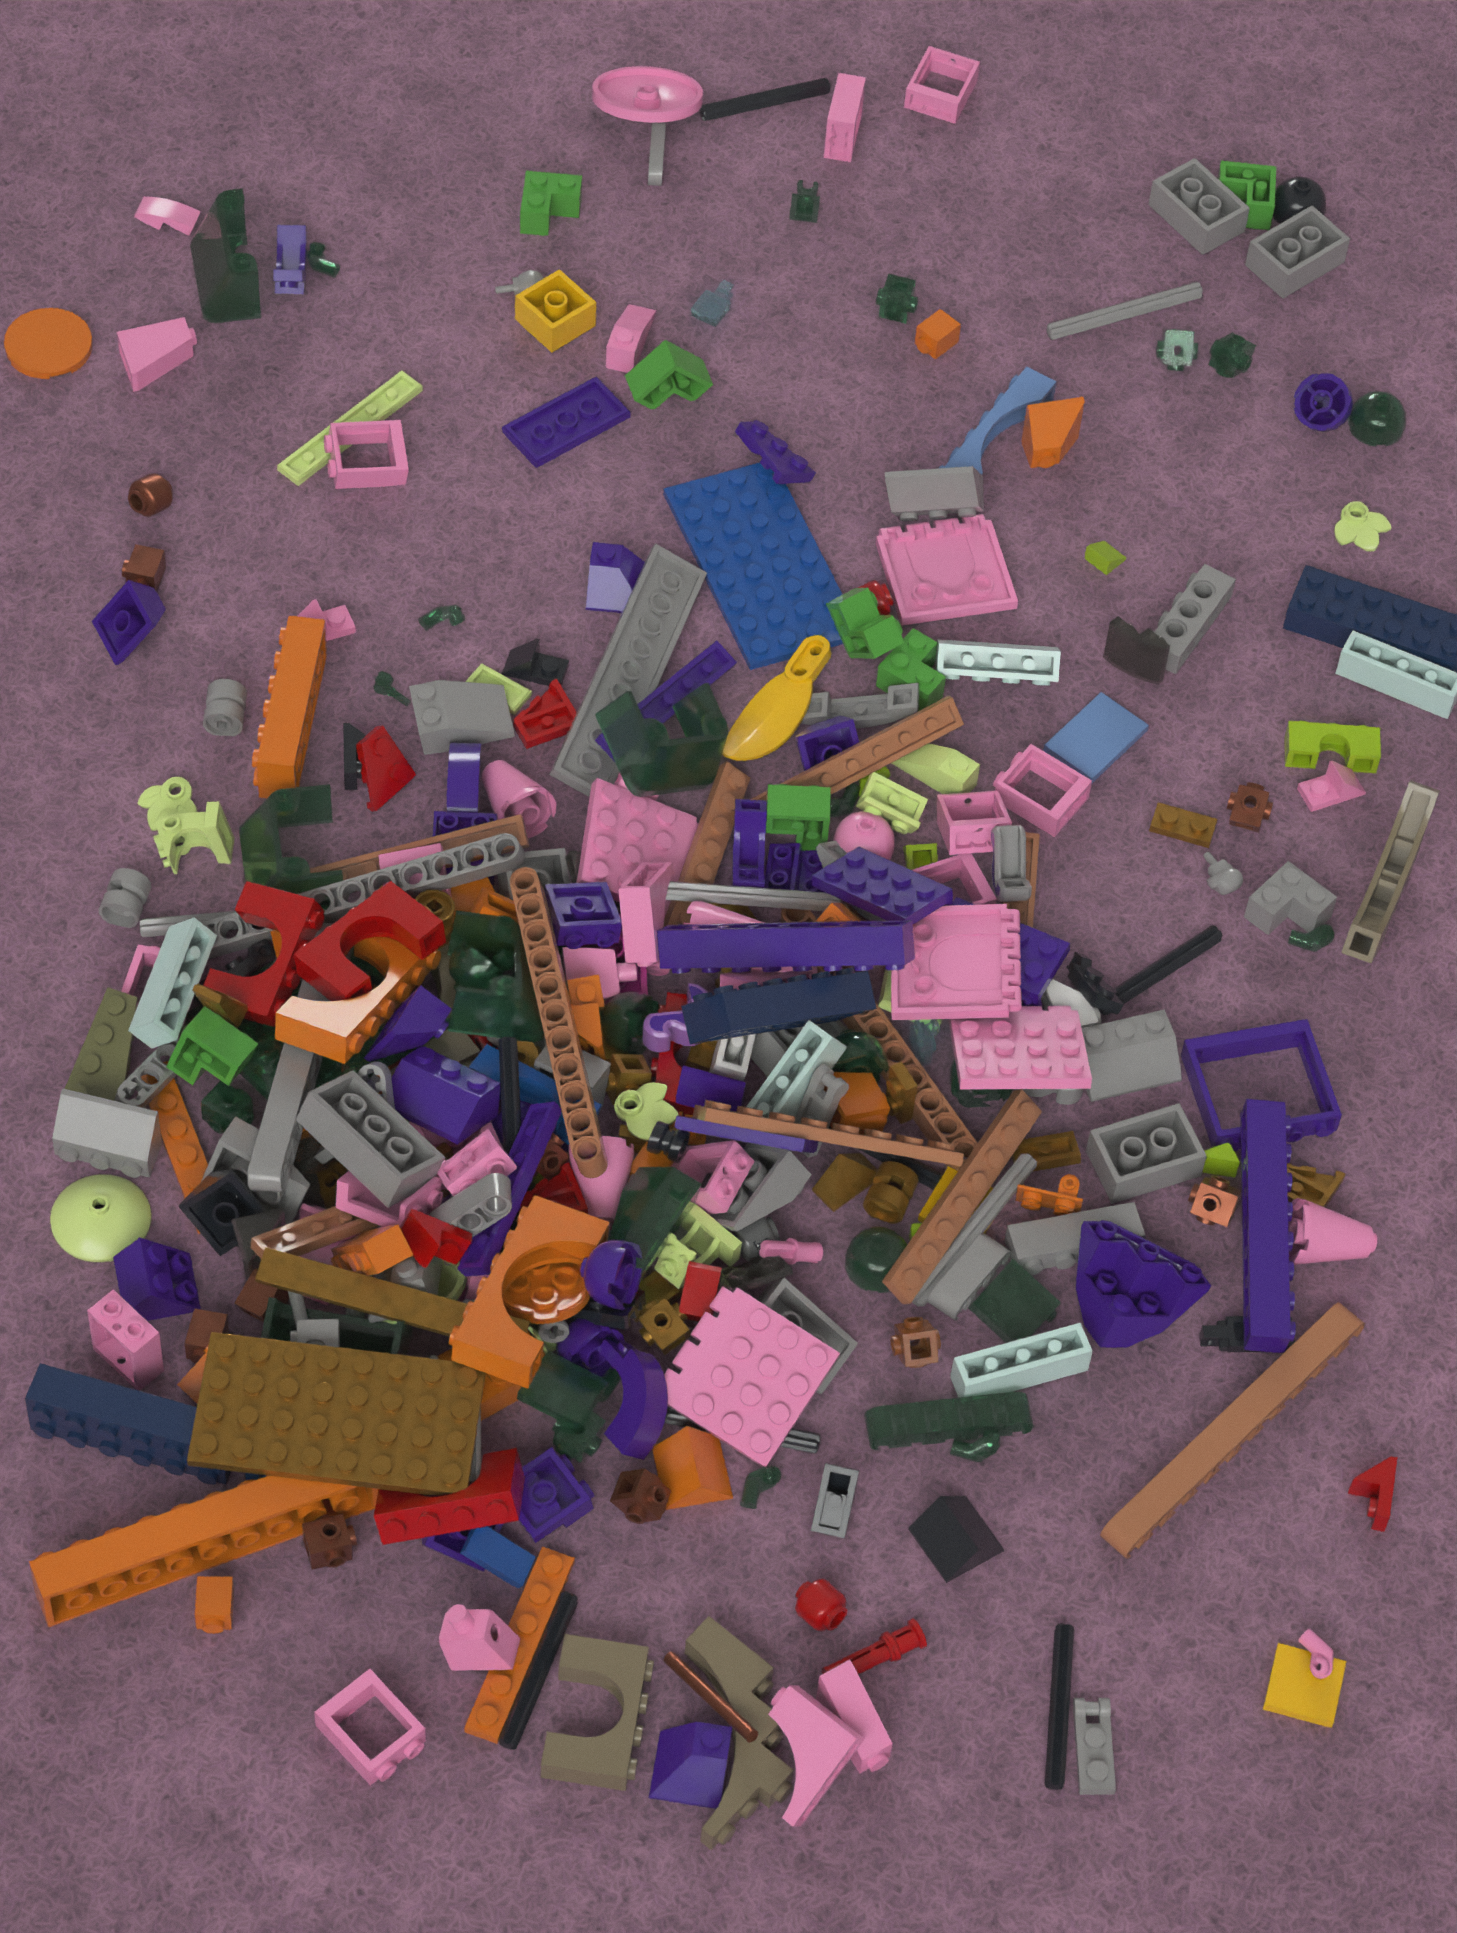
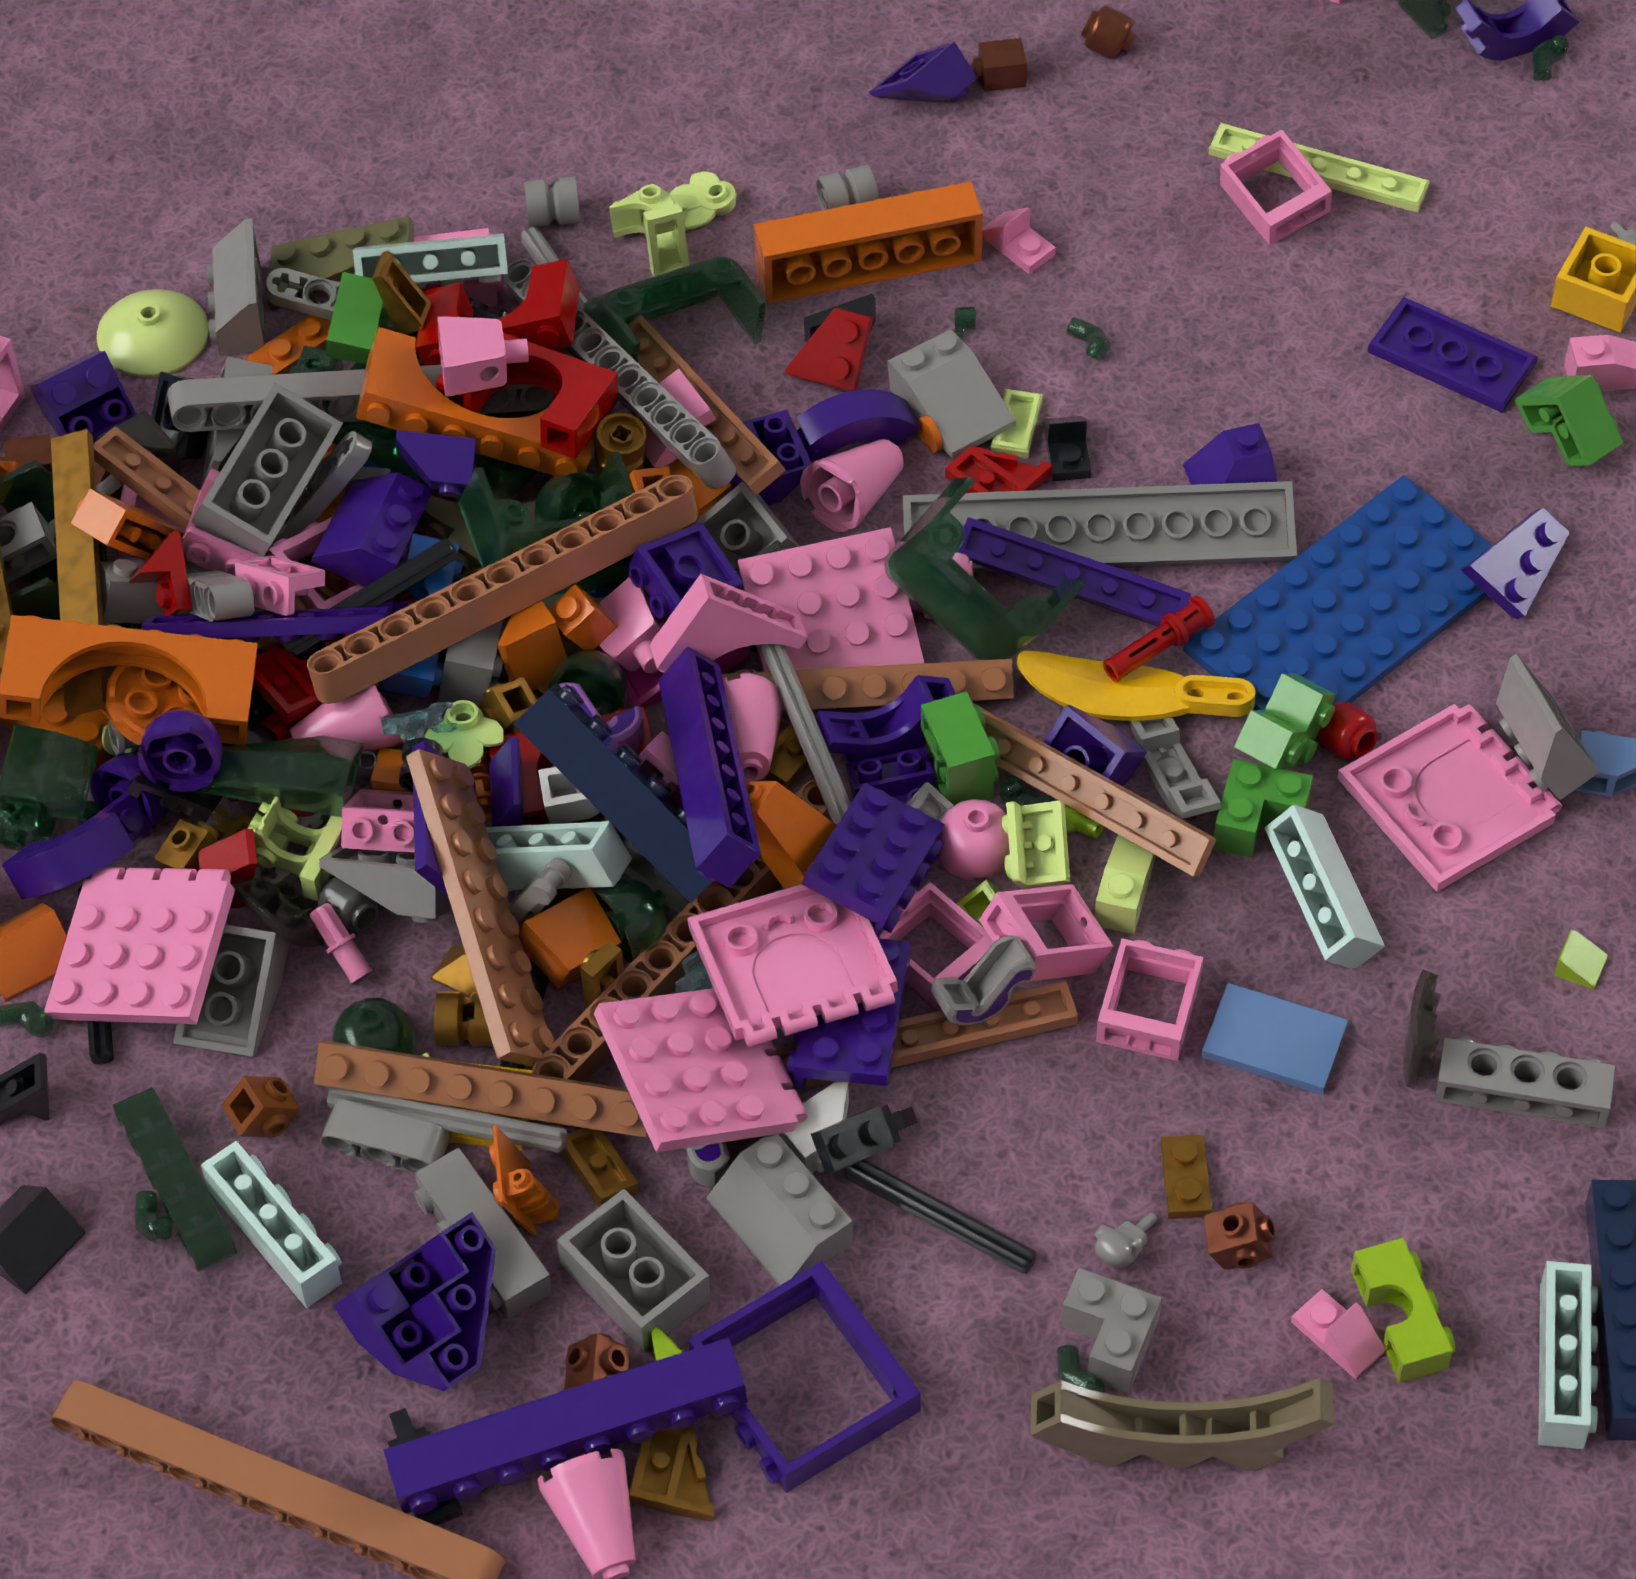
camera: 75 degrees right, 0 degrees up
clear green hinge [968,1259,1061,1343] -> none
none -> clear light blue plate [381,702,457,740]
none -> bright pink torso [438,316,529,396]
none -> orange piece [917,415,943,453]
none -> red pin [1103,595,1215,683]

